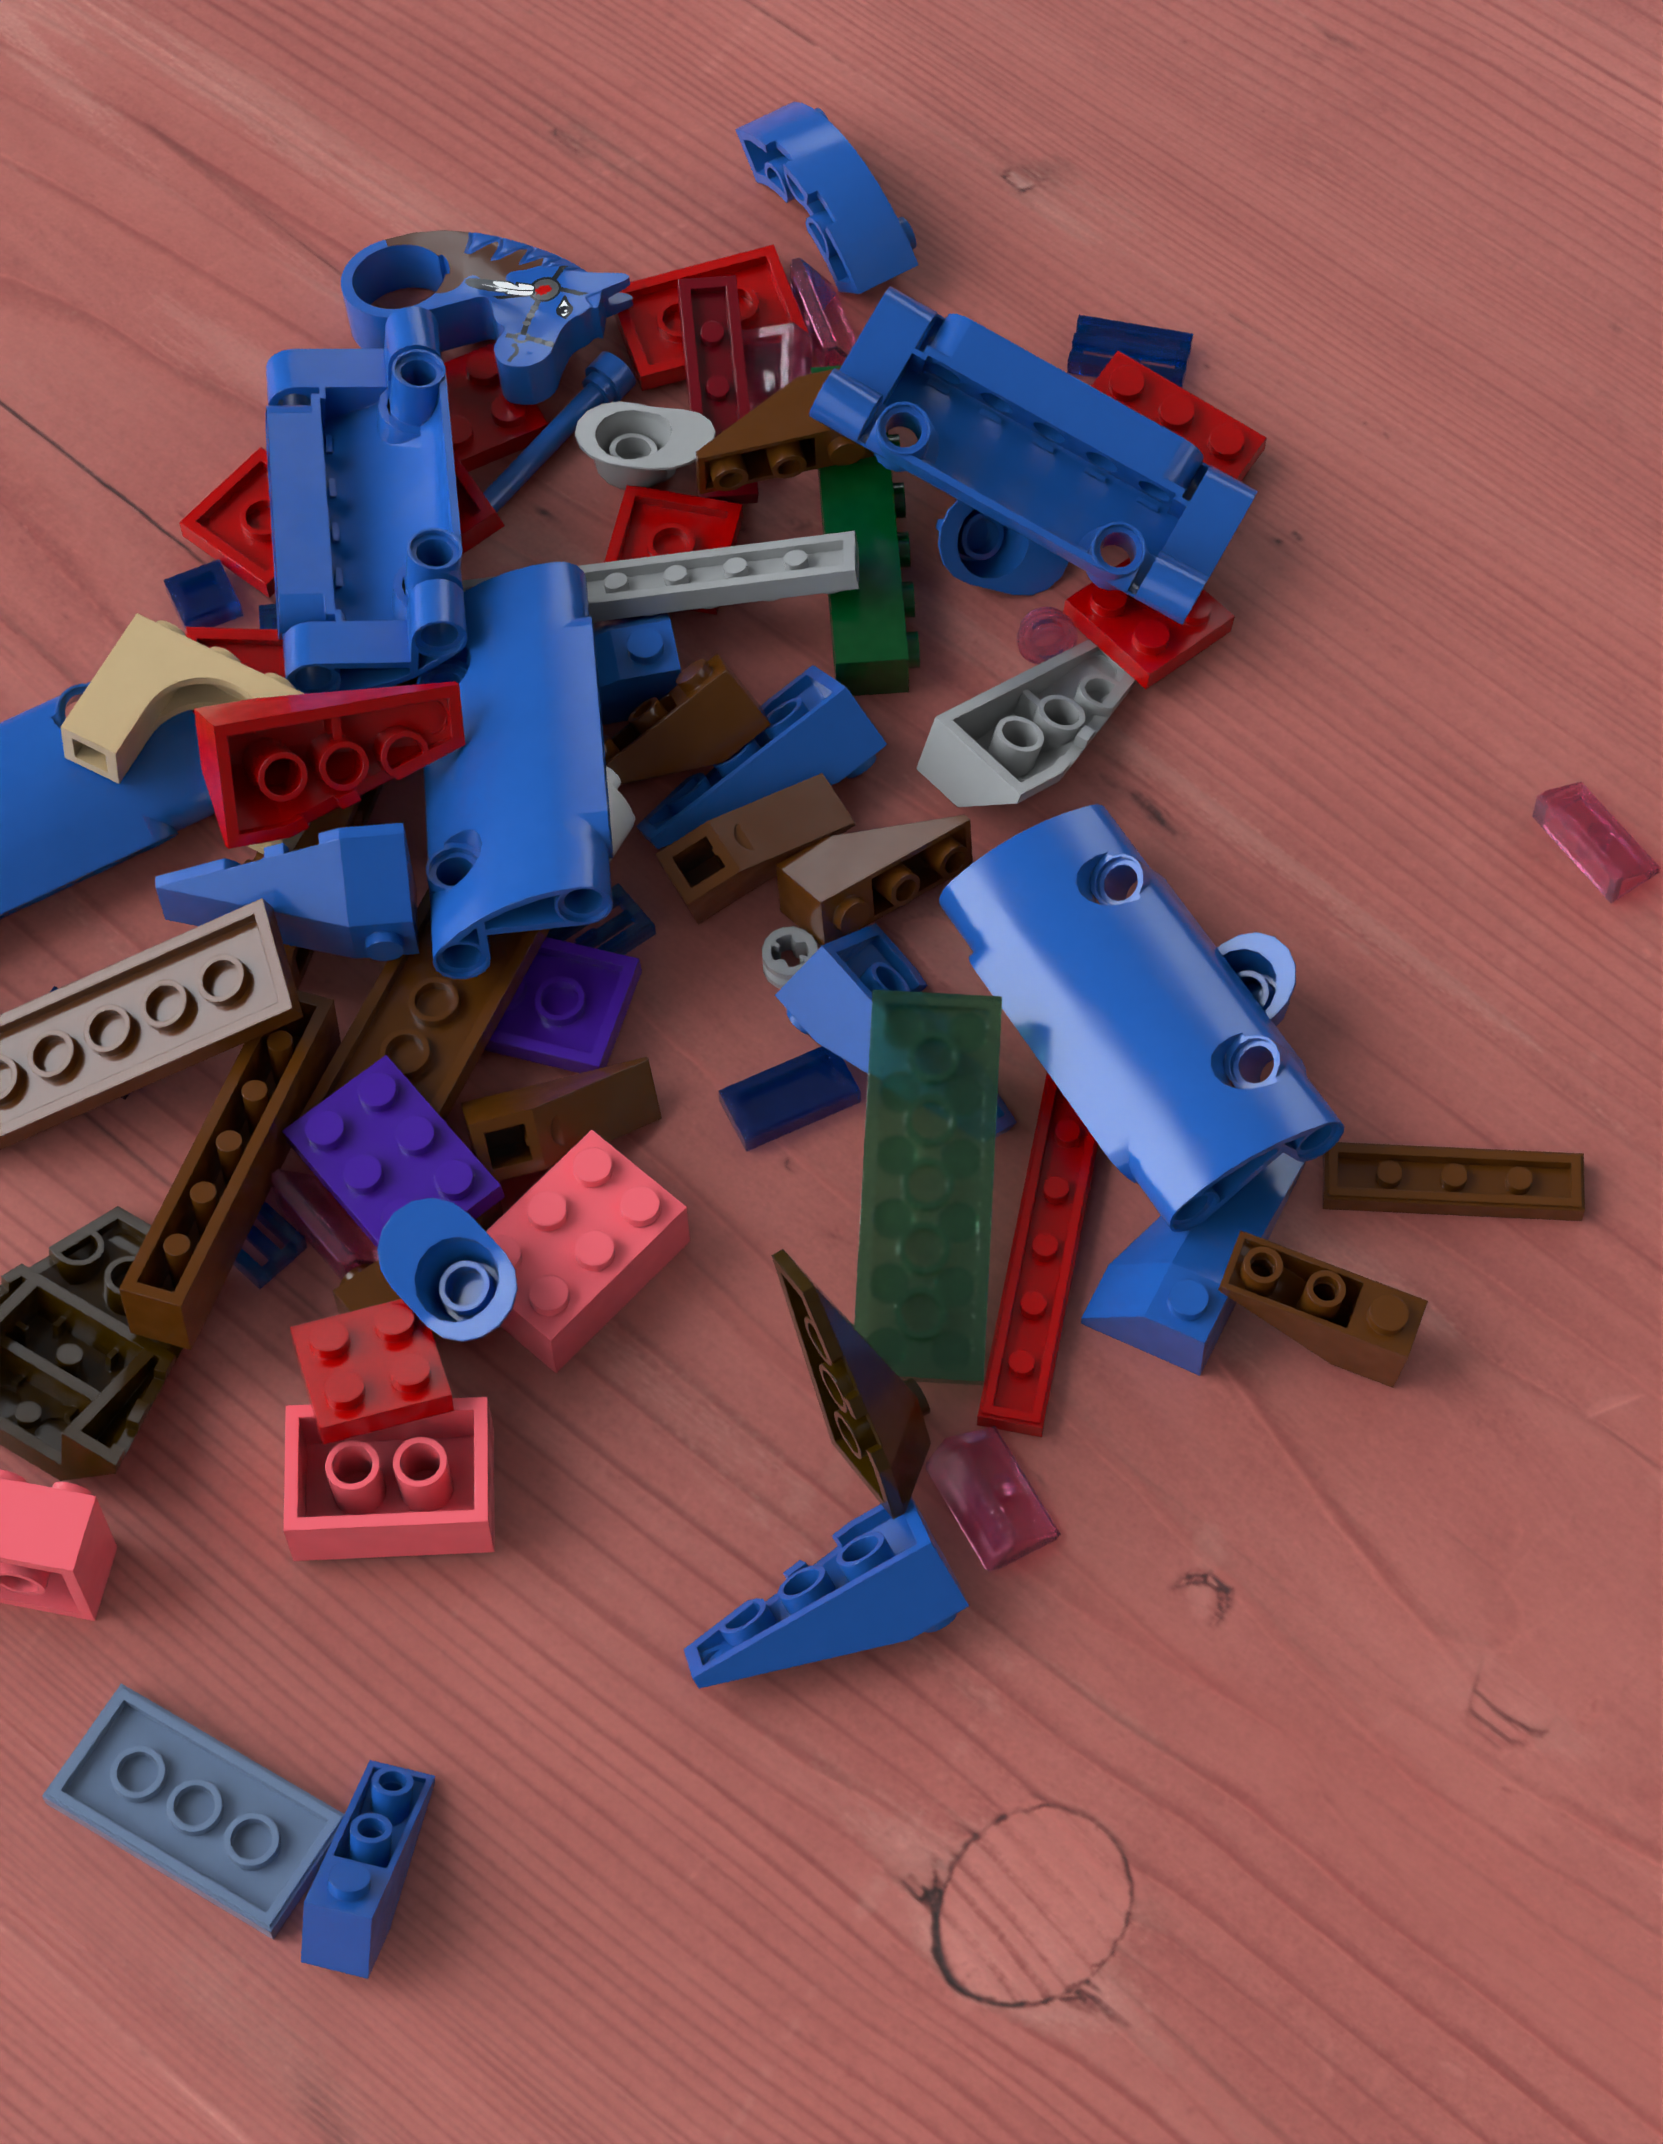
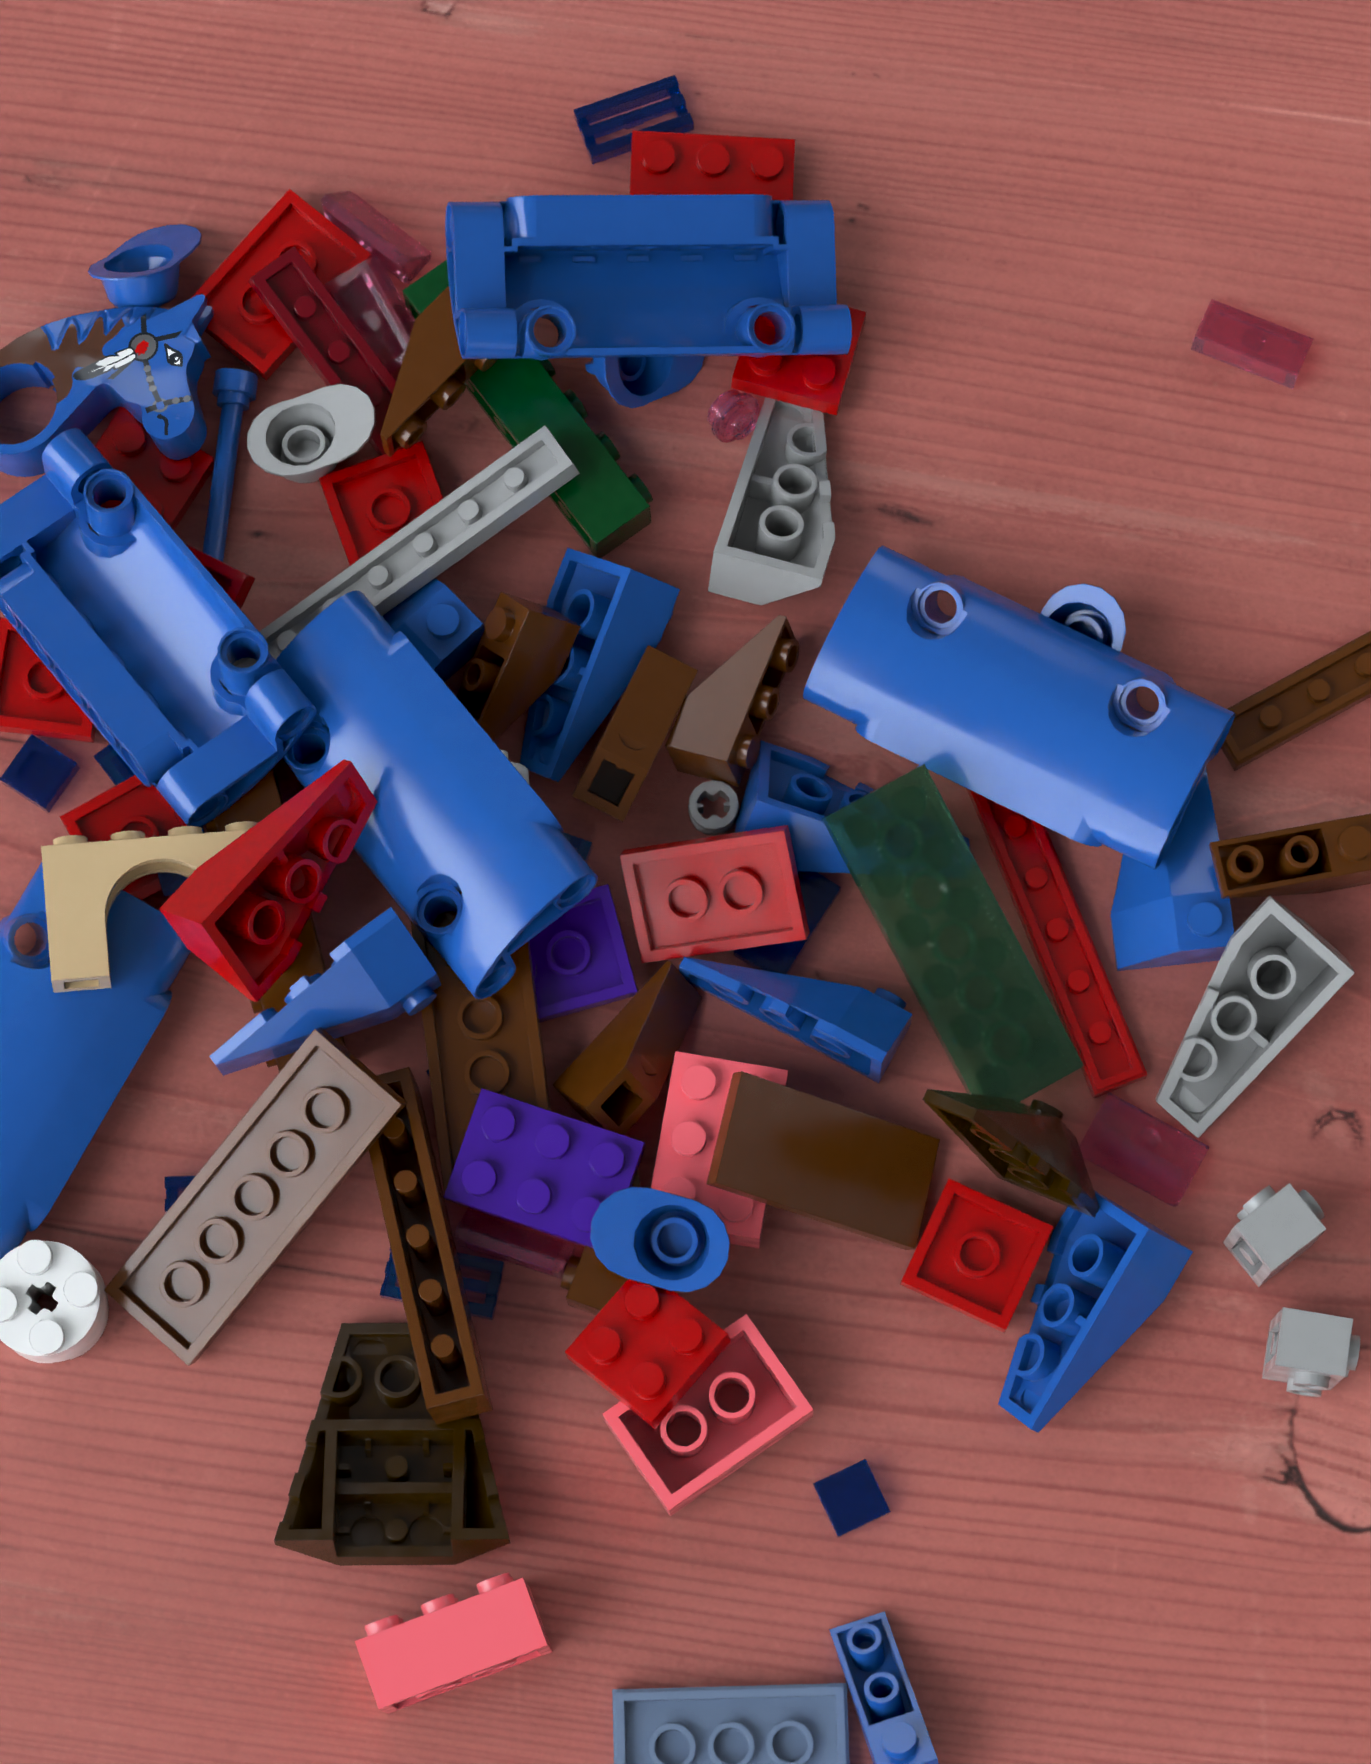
camera: 30 degrees left, 15 degrees up
blue brick [735,102,919,294] -> none
none -> blue piece [88,224,202,308]
none -> red plate [619,825,810,963]
none -> blue wedge [679,957,912,1083]
none -> reddish brown tile [707,1071,940,1250]
none -> clear blue tile [813,1459,891,1538]
none -> red plate [900,1178,1054,1333]
none -> light grey wedge [1155,895,1355,1138]
none -> light grey brick [1223,1183,1326,1287]
none -> light grey brick [1262,1307,1361,1397]

